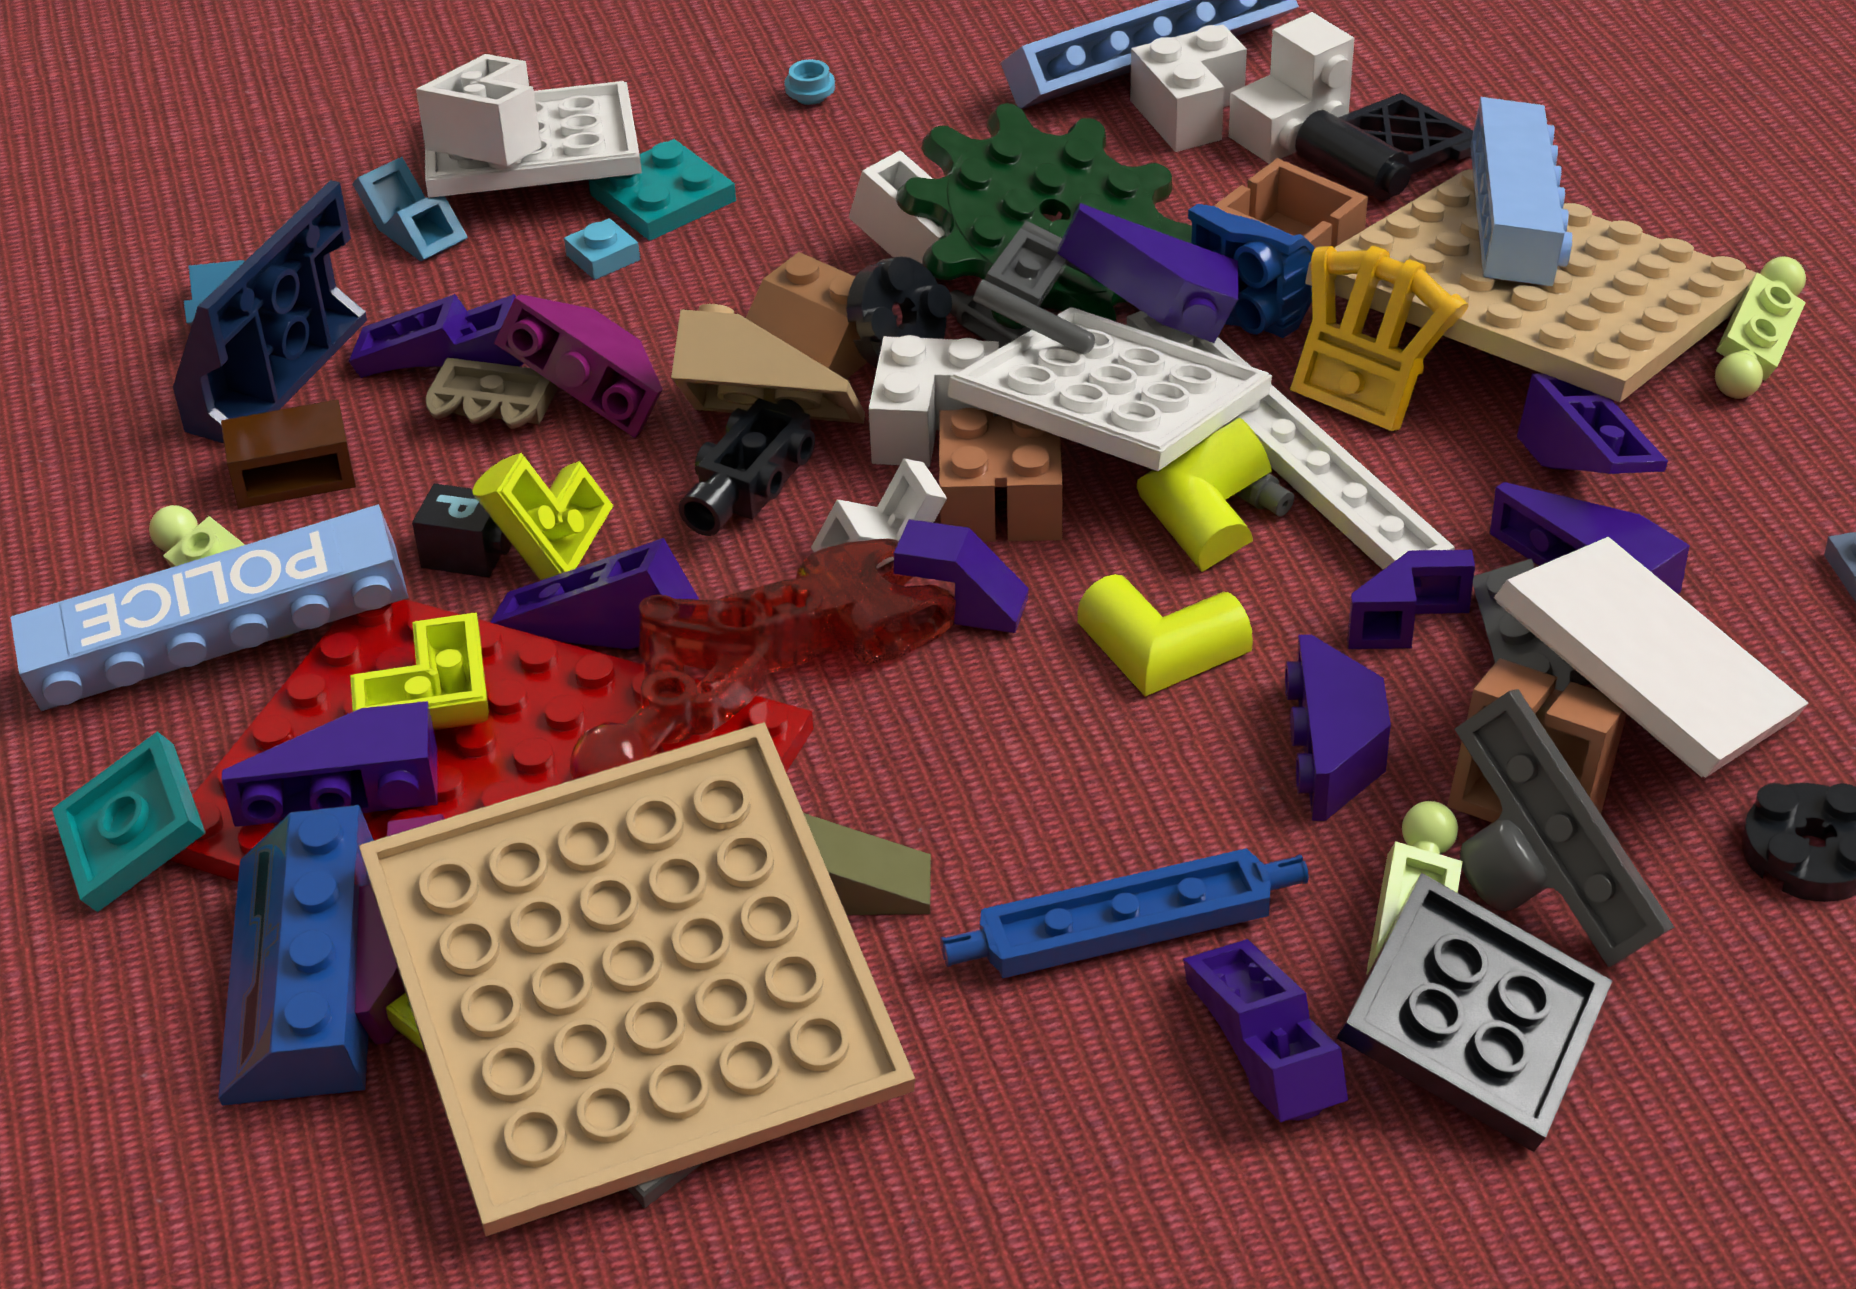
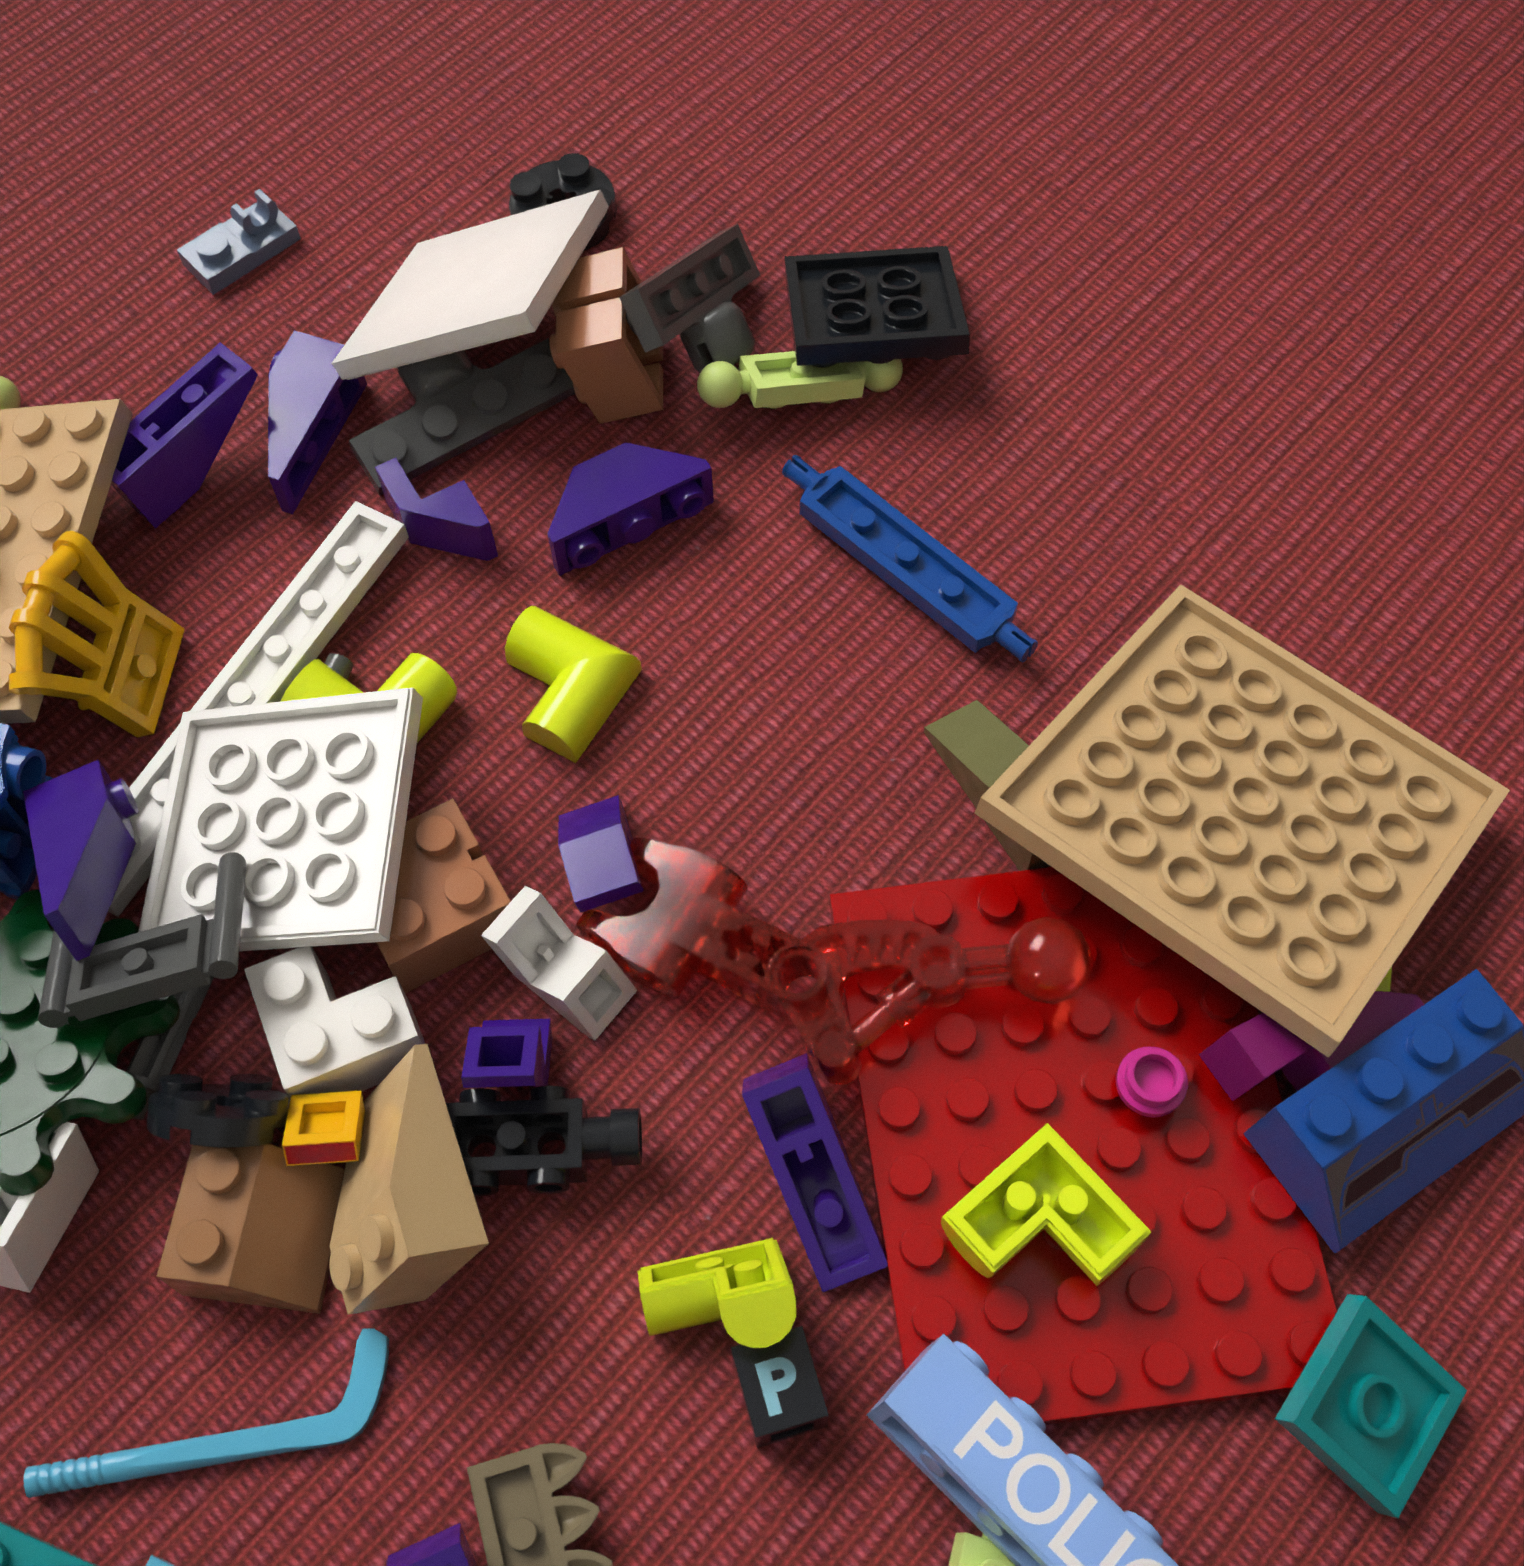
camera: 120 degrees left, 20 degrees up
dark purple slope [222,701,438,827] -> none
magenta slope [494,294,663,438] -> none
dark purple slope [1183,939,1348,1122] -> none
none -> medium azure piece [24,1329,389,1498]
none -> yellow plate [282,1090,365,1166]
none -> dark purple slope [461,1018,553,1088]
none -> dark pink plate [1116,1046,1188,1117]

